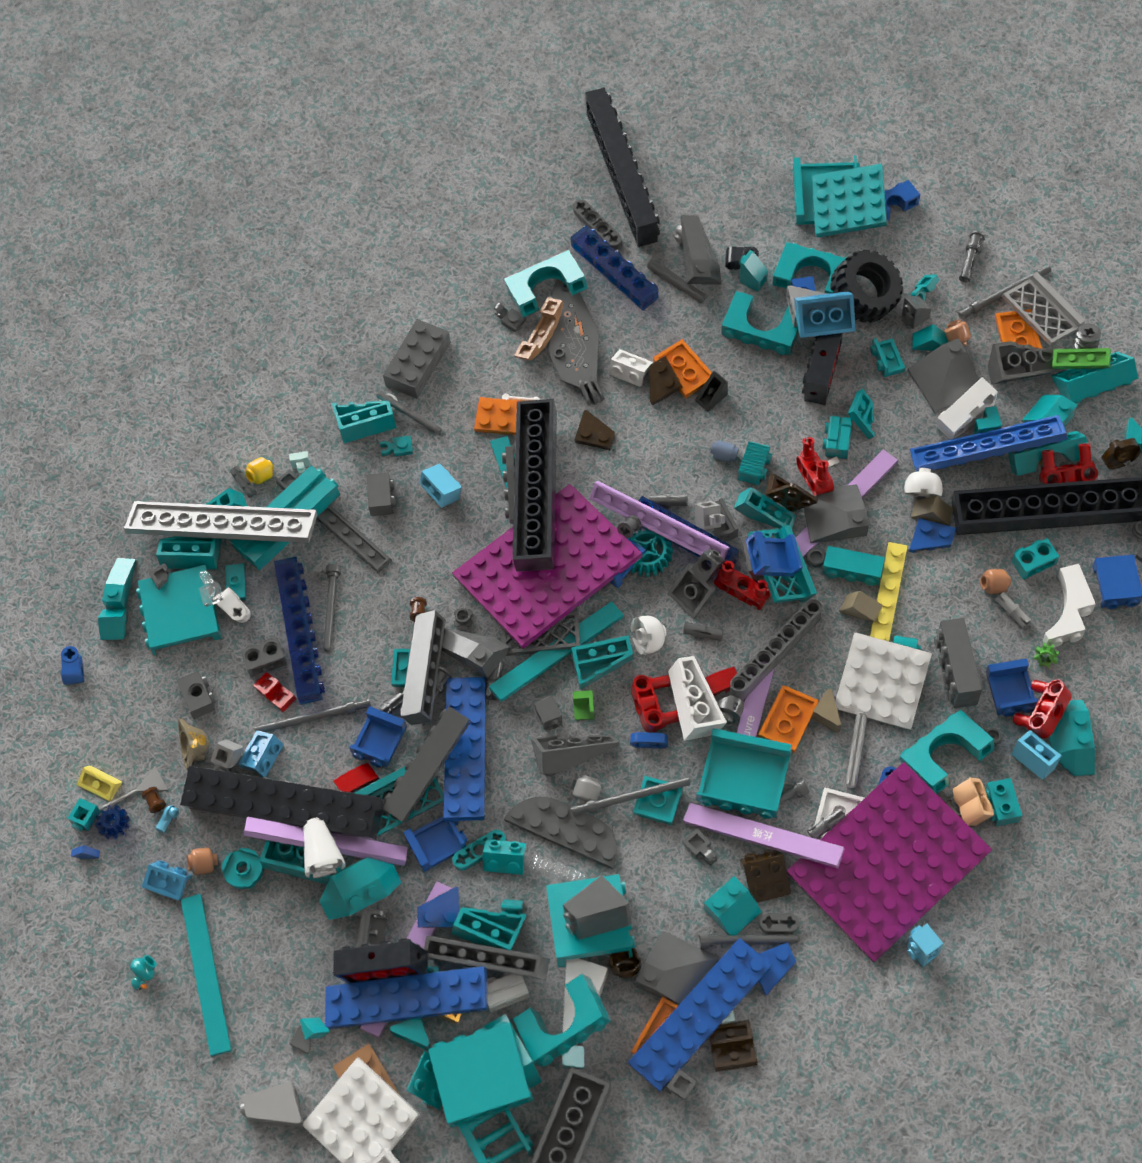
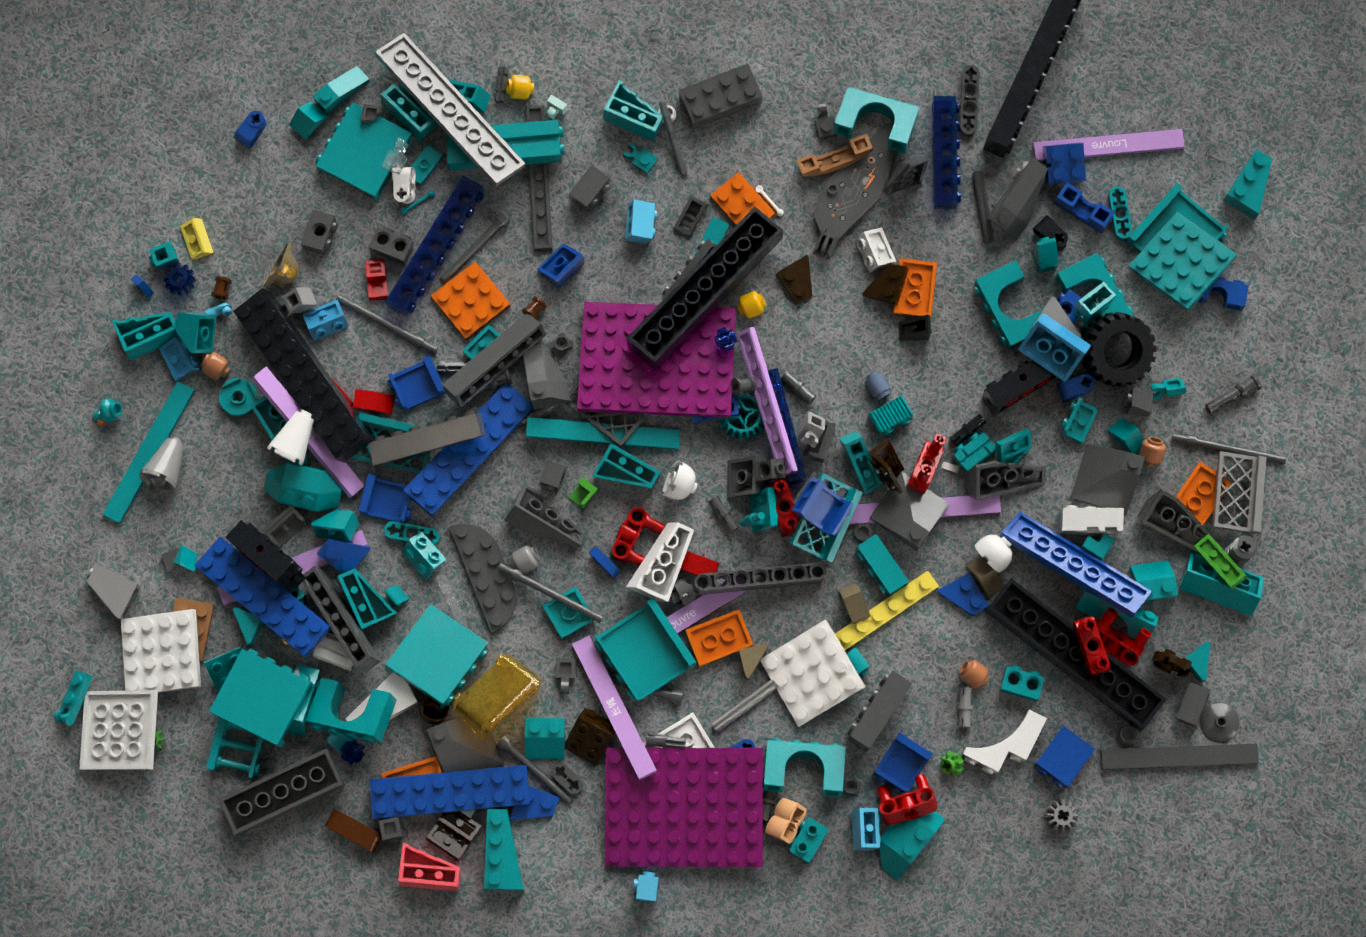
camera: 35 degrees right, 15 degrees up
light grey piece [100,766,168,810] -> none
dark grey slope [563,875,632,940] -> none
none -> teal wedge [111,312,179,360]
none -> light grey cone [139,437,184,492]
none -> teal slope [175,312,217,353]
none -> teal slope [311,509,360,541]
none -> reddish brown beam [324,809,382,853]
none -> clear blue gear [340,740,365,765]
none -> coral wedge [398,843,461,892]
none -> teal hinge [400,190,435,215]
none -> orange plate [431,261,511,340]
none -> clear yellow windscreen [452,653,543,741]
none -> teal wedge [484,809,525,891]
none -> blue slope [537,243,584,289]
none -> dark grey slope [673,195,708,237]
none -> clear blue gear [714,327,737,352]
none -> yellow head [737,291,767,318]
none -> teal plate [740,487,778,533]
none -> dark grey wedge [886,157,929,196]
none -> black pin [949,414,987,447]
none -> dark grey wedge [966,461,1046,500]
none -> lavender tile [1033,129,1185,162]
none -> blue piece [1042,142,1086,184]
none -> blue arch [1054,182,1115,234]
none -> blue piece [1056,374,1095,402]
none -> teal torso [1073,282,1116,325]
none -> red piece [1073,616,1111,676]
none -> teal beam [1108,186,1132,241]
none -> teal wedge [1223,149,1272,220]

